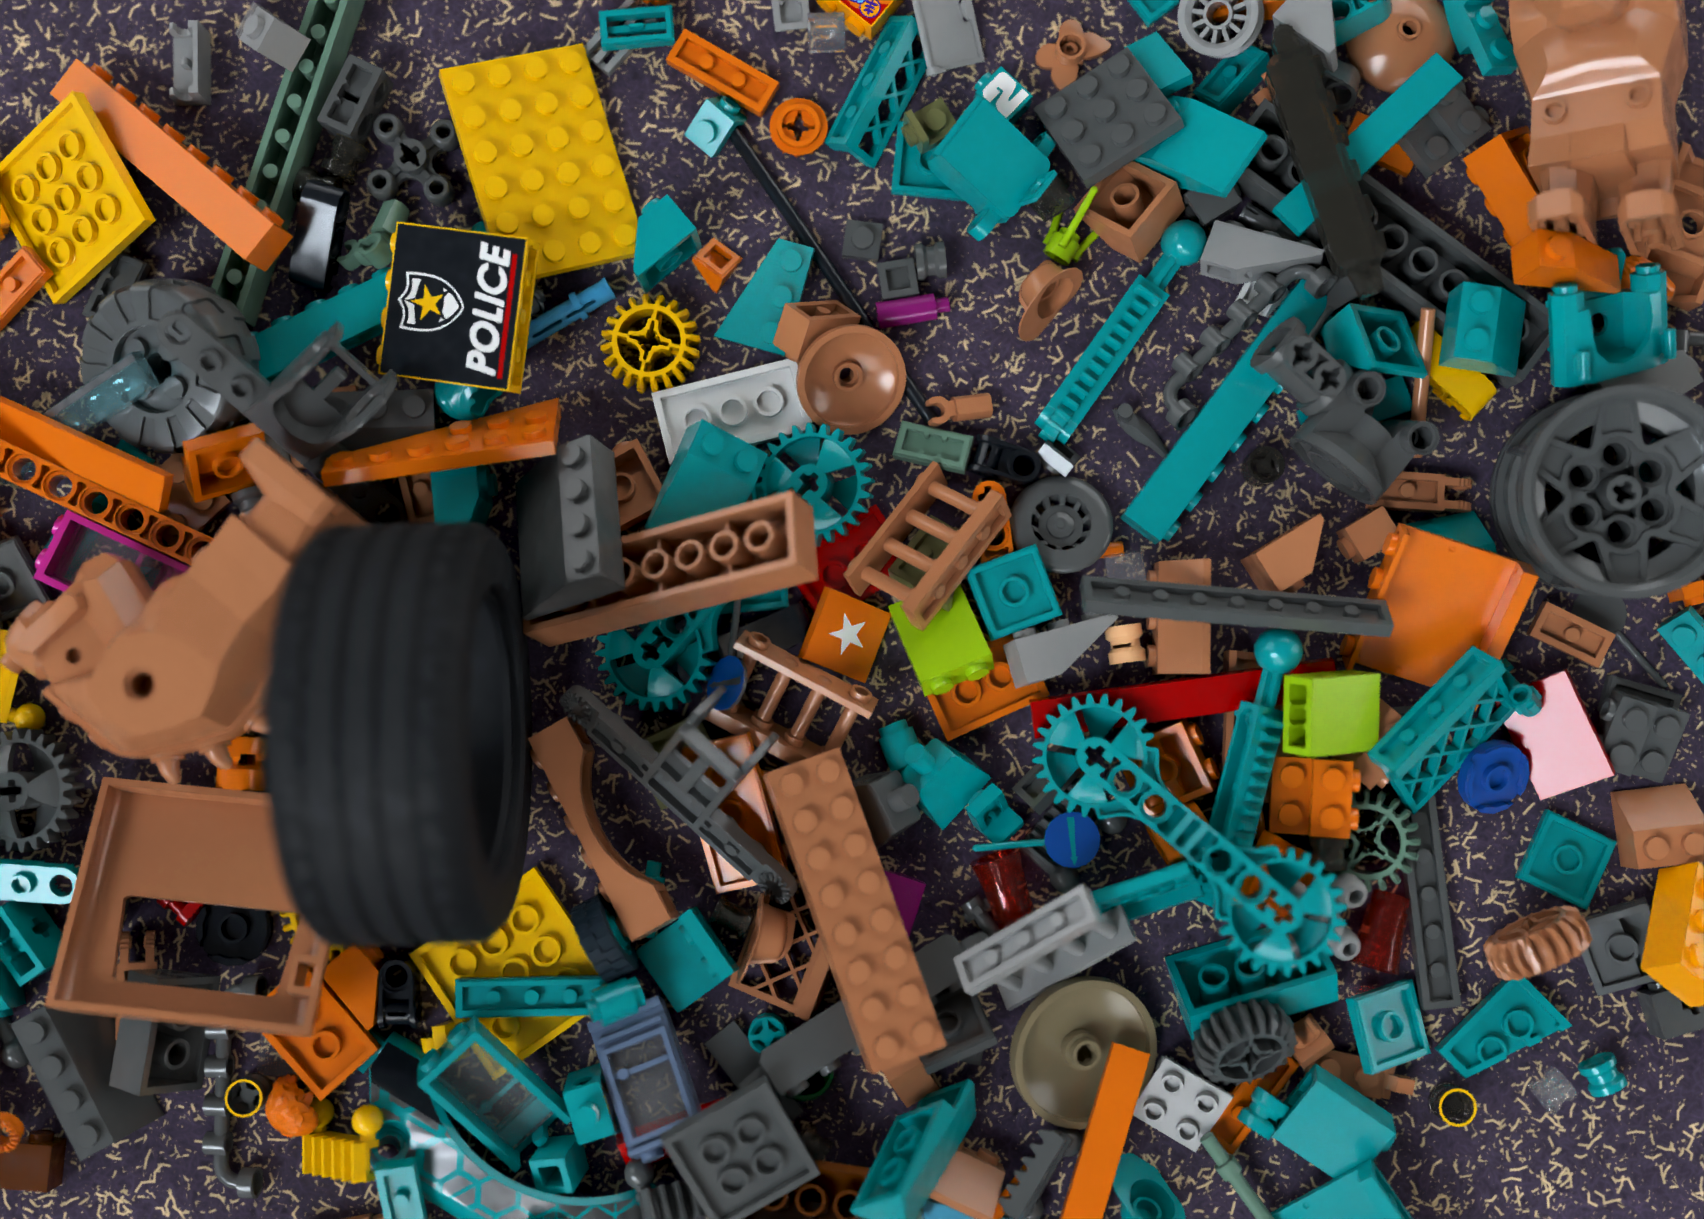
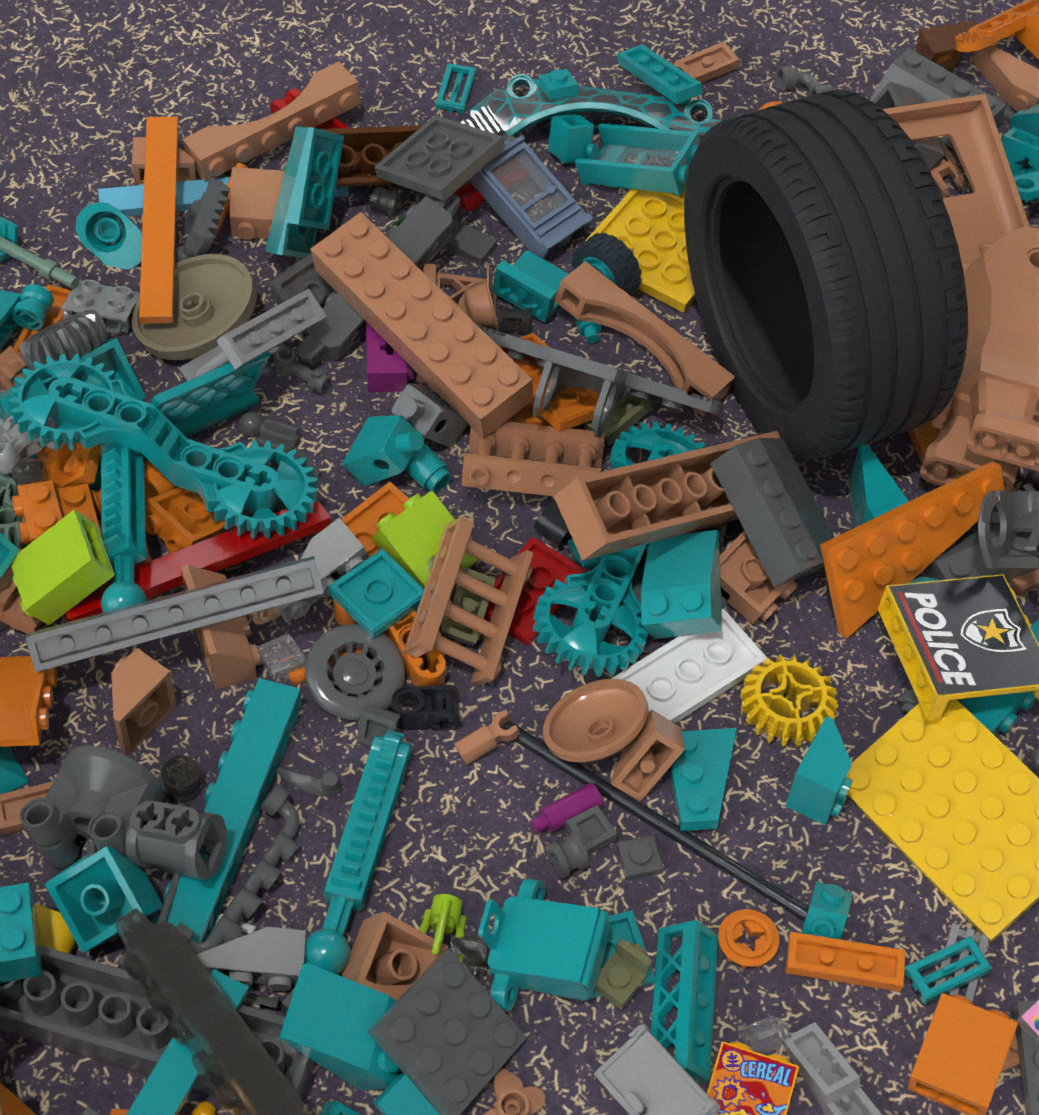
camera: 155 degrees right, 30 degrees down
yellow gear [302,1097,384,1184] -> none
teal tile [455,975,607,1018] -> none
dark azure pin [527,277,616,349] -> none
teal torso [563,1063,622,1146] -> none
teal brick [585,976,646,1027] -> none
orange slope [692,237,743,293] -> none
blue piece [707,599,747,712] -> none
teal wheel [748,1012,787,1054] -> none
orange tile [798,587,891,683] -> none
sand green plate [892,421,974,475] -> none
teal bracket [965,782,1024,843] -> none
clear red plant [970,848,1034,931] -> none
blue piece [973,811,1100,868] -> none
brick [974,66,1033,124] -> none
nougat piece [1018,260,1083,342] -> none
nougat brick [1336,506,1397,564] -> none
nougat bar [1410,307,1436,458] -> none

